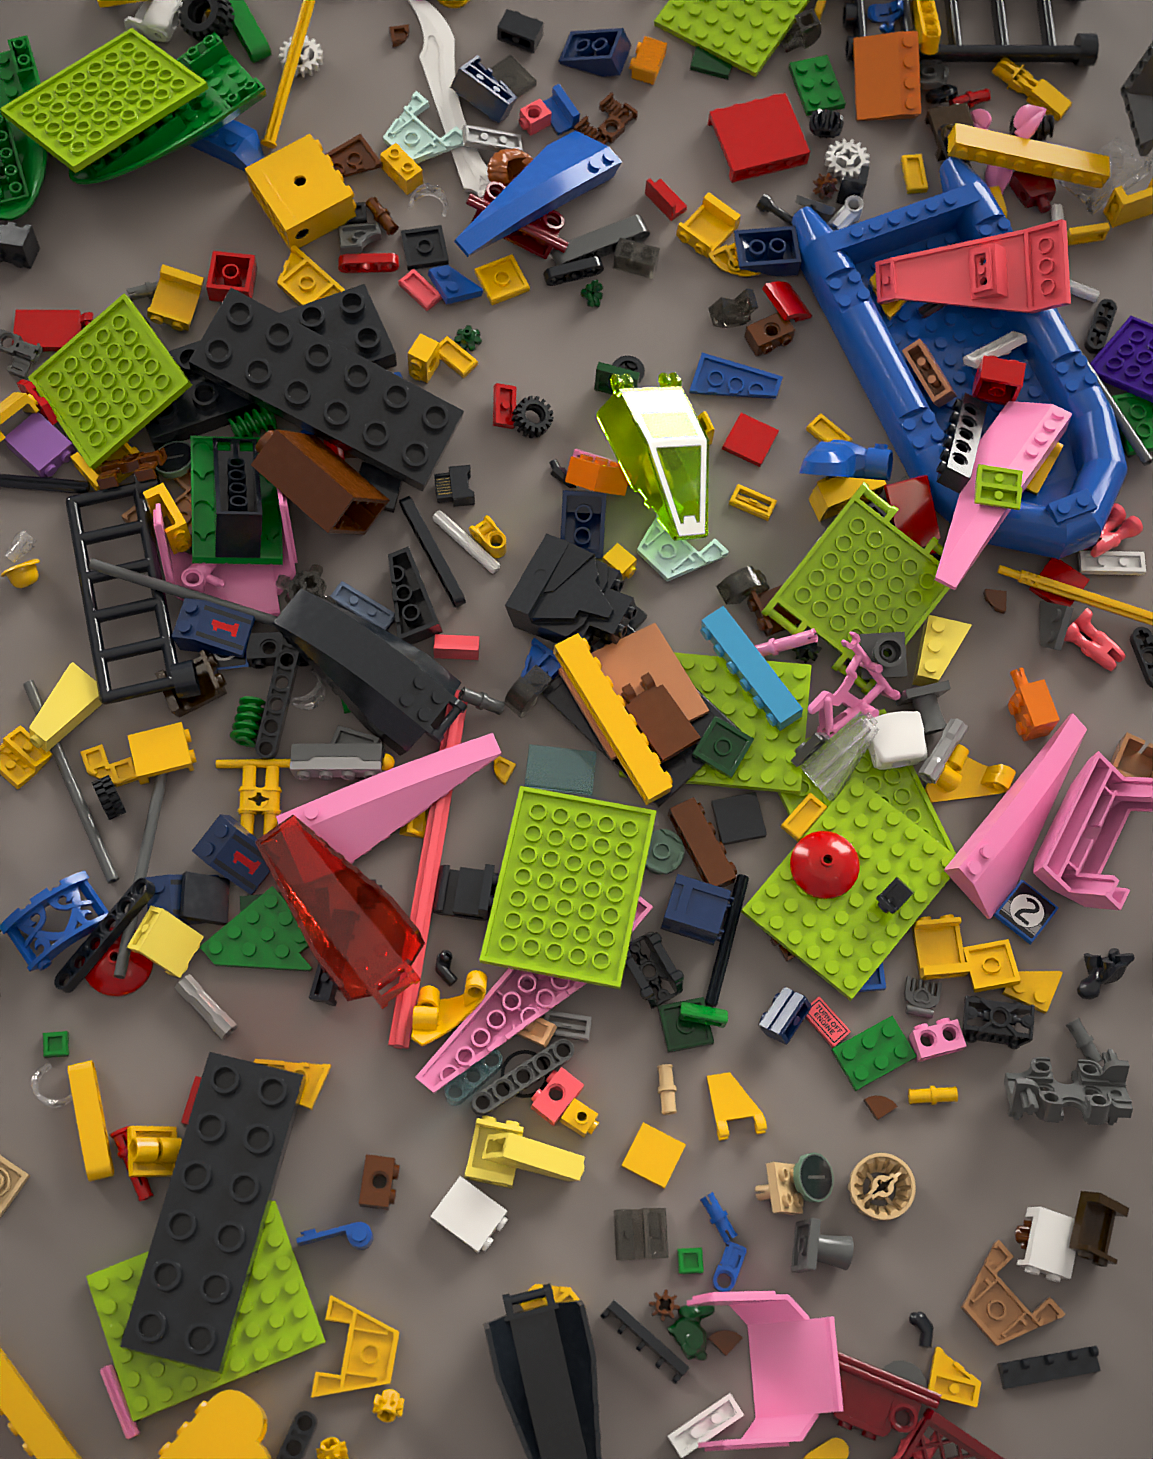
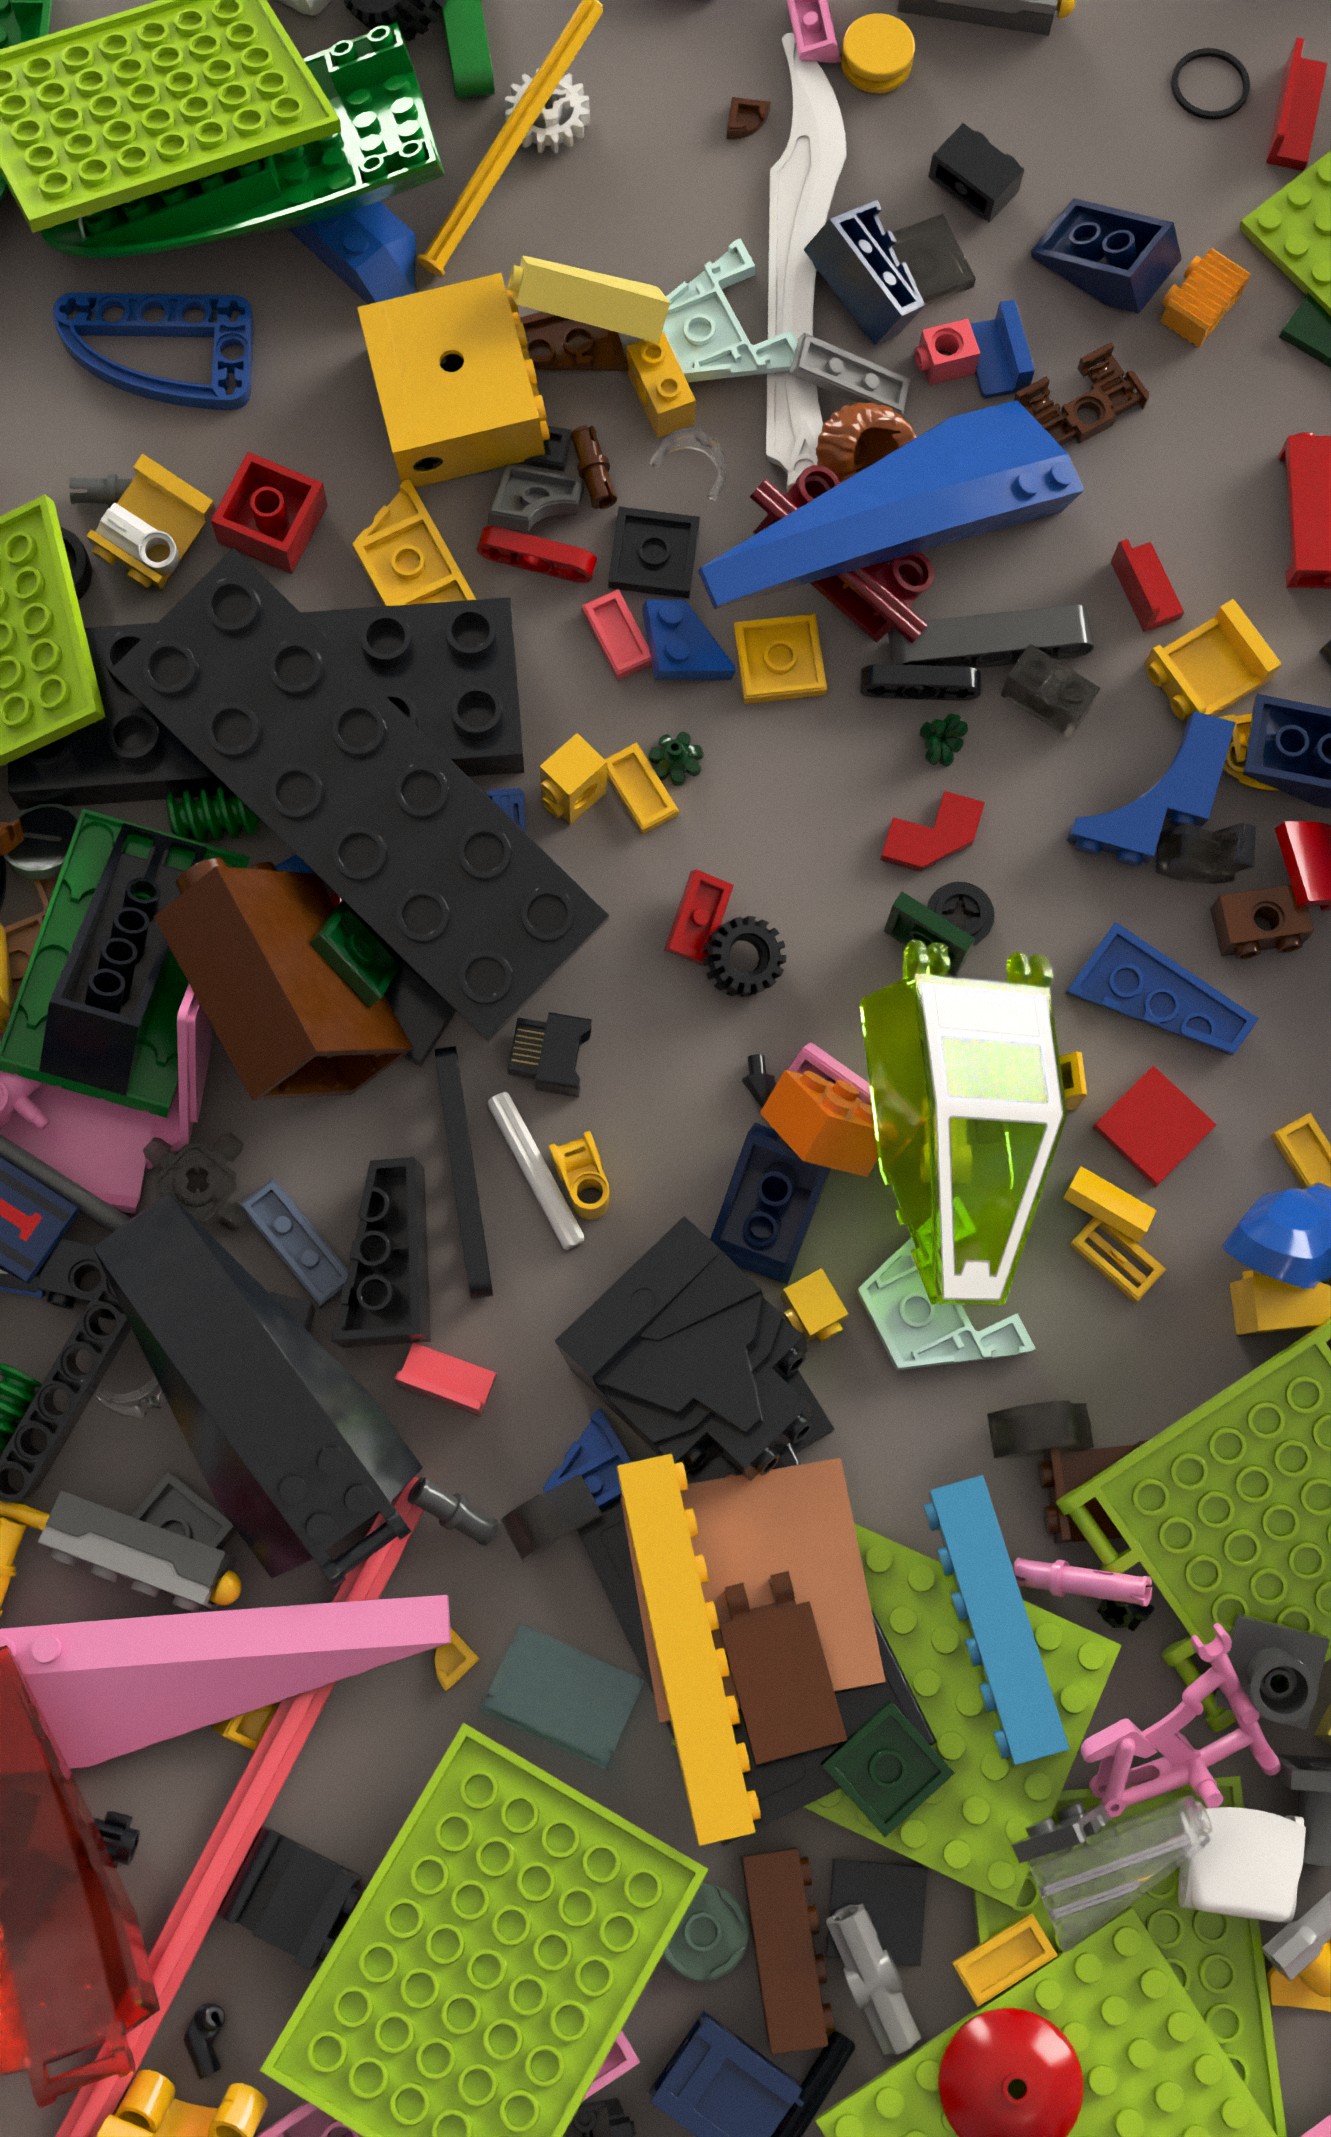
camera: 20 degrees right, 5 degrees up
none -> blue beam [53,292,254,410]
none -> white piece [95,503,179,576]
none -> dark green tile [310,901,401,1007]
none -> light yellow slope [508,255,670,344]
none -> light grey piece [826,1903,921,2055]
none -> red tile [880,791,985,872]
none -> yellow tile [1063,1166,1157,1243]
none -> blue arch [1067,711,1236,866]

